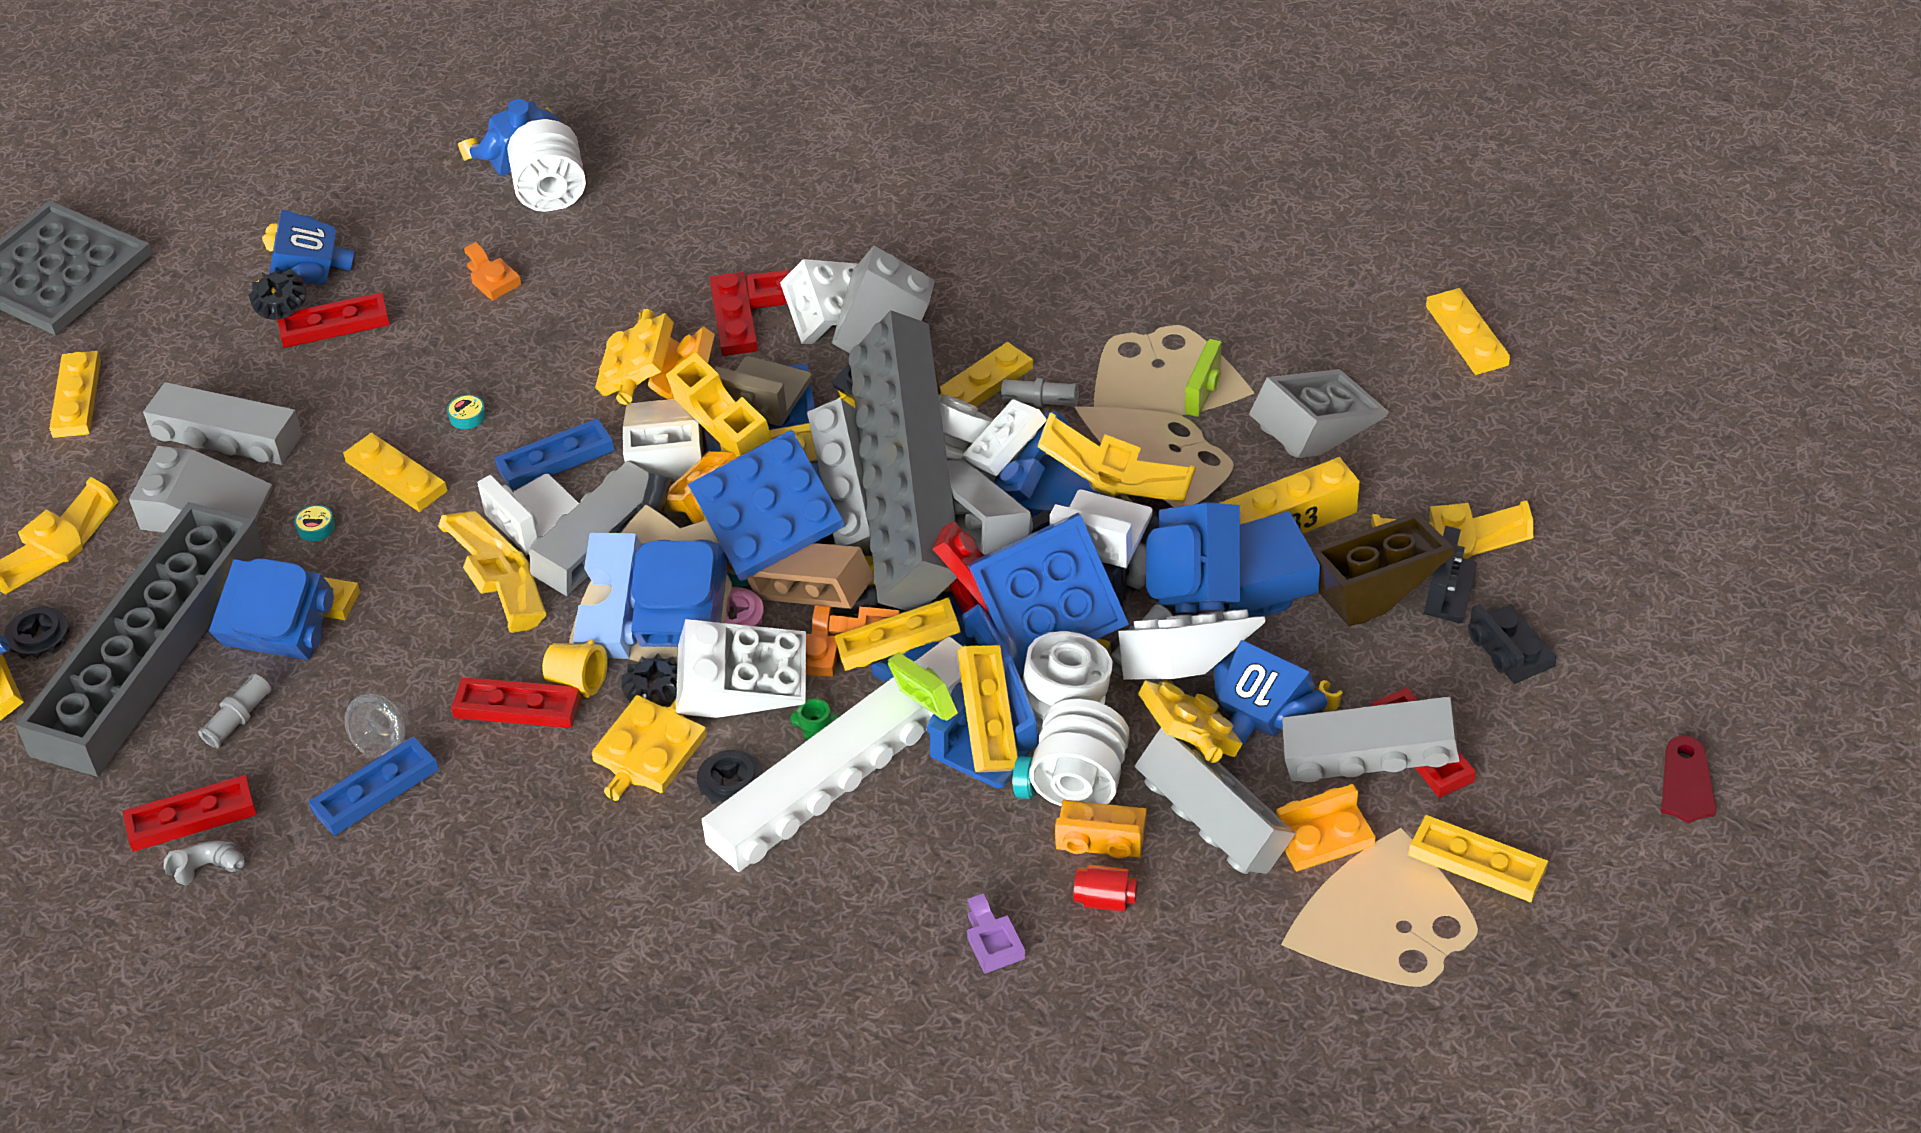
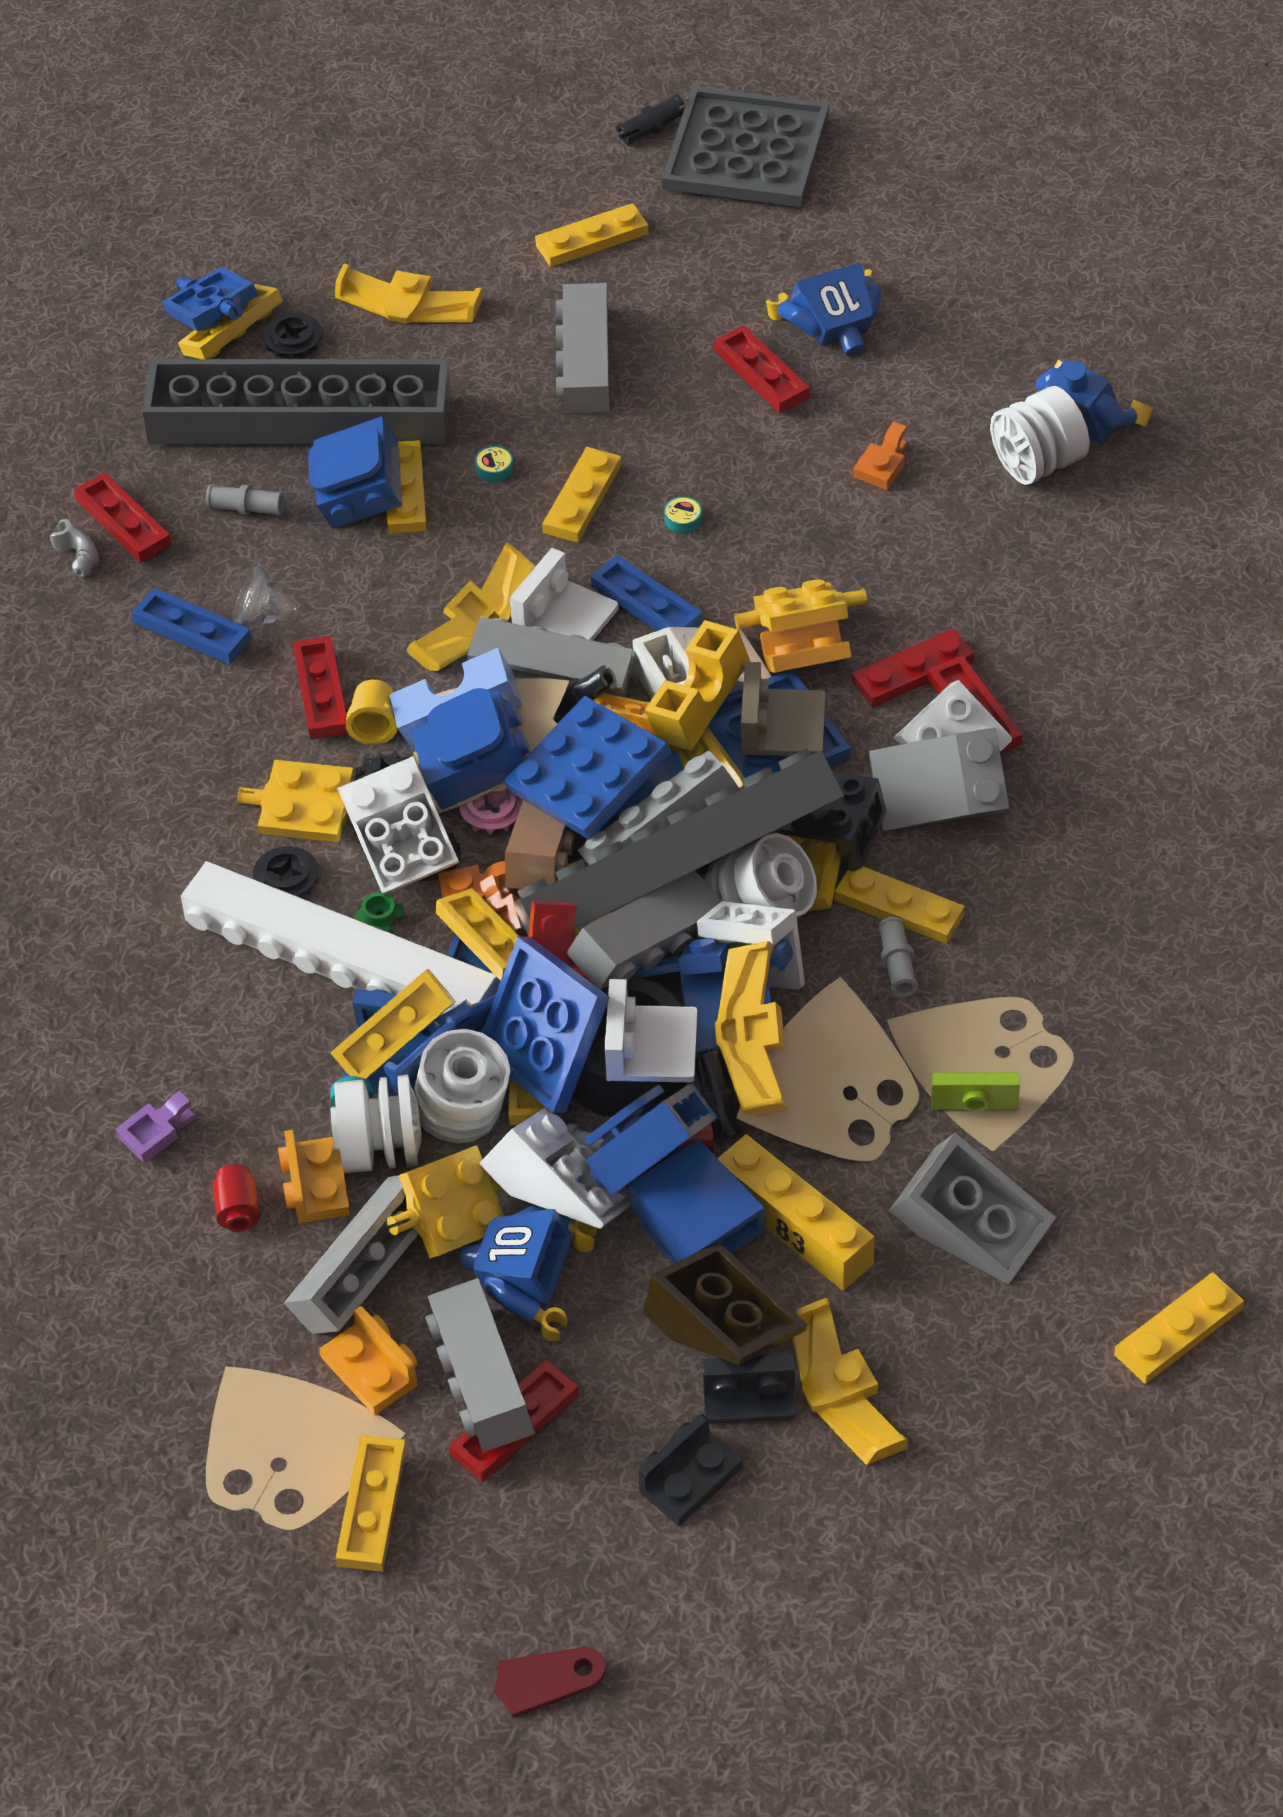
camera: 70 degrees right, 5 degrees up
light grey slope [129,446,273,532] -> none
black gear [248,267,307,320] -> none
lime plate [888,652,958,721] -> none

